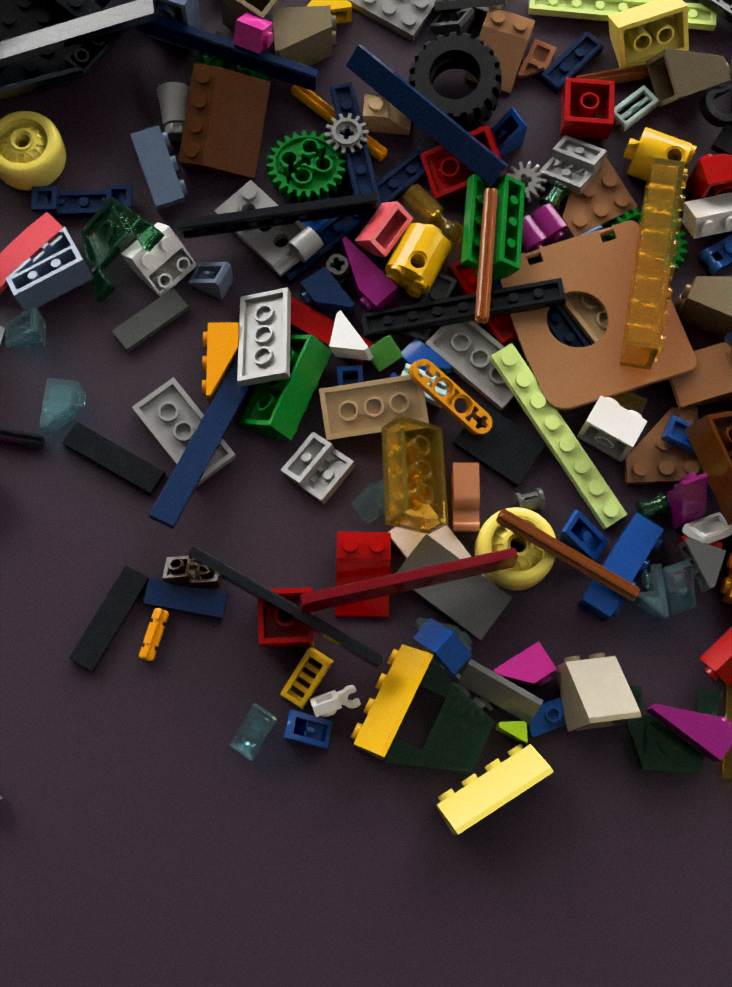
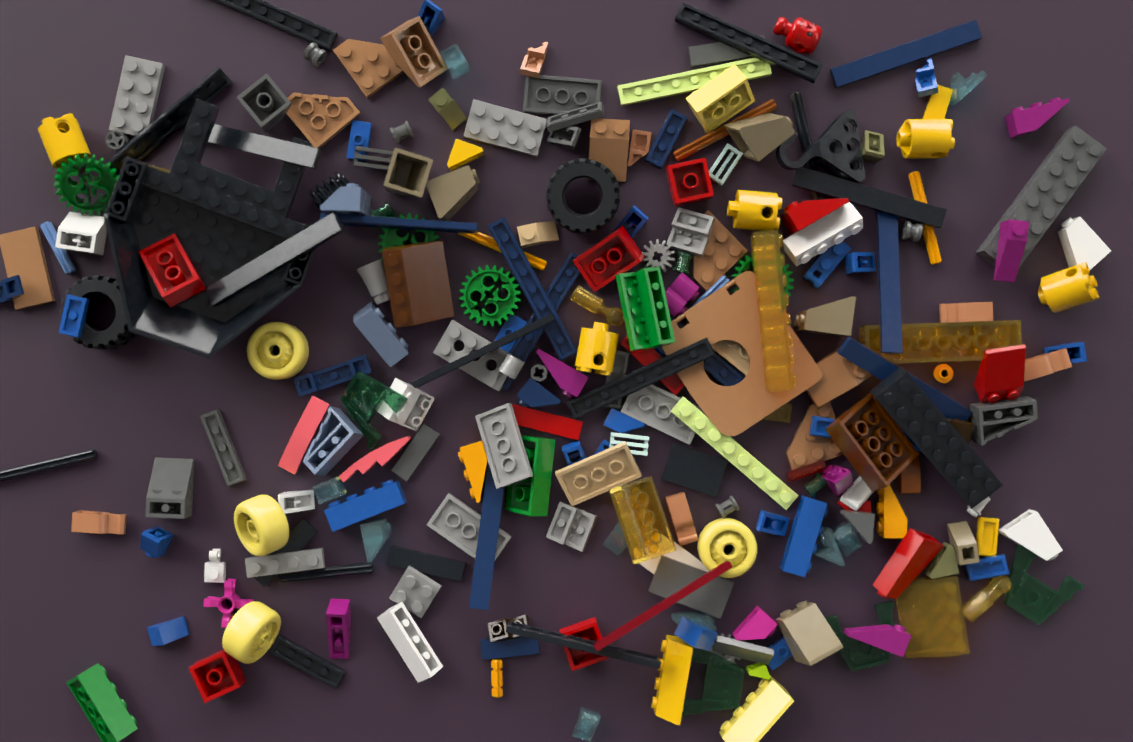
camera: 15 degrees left, 15 degrees up
black tile [69,565,149,672] -> none
sand blue slope [188,262,234,300] -> none
dark pink brick [233,13,274,54] -> none
yellow slope [280,647,334,709] -> none
blue slope [284,710,333,748] -> none
white plate [310,685,361,717] -> none
light grey gear [325,113,369,154] -> none
white slope [329,310,374,361] -> none
red slope [335,531,391,618] -> none
dark blue tile [346,45,509,187] -> none
coral brick [355,201,414,257] -> none
bright green slope [369,335,403,372] -> none
light orange beam [409,359,492,435] -> none
dark orange axle [474,187,498,324] -> none
dark orange axle [496,509,640,601] -> none
white brick [577,396,647,462] -> none
none -> blue brick [324,479,407,532]
none -> coral slope [339,435,412,482]
none -> white brick [377,602,443,683]
none -> light grey plate [389,566,442,618]
none -> clear red tile [785,460,826,483]

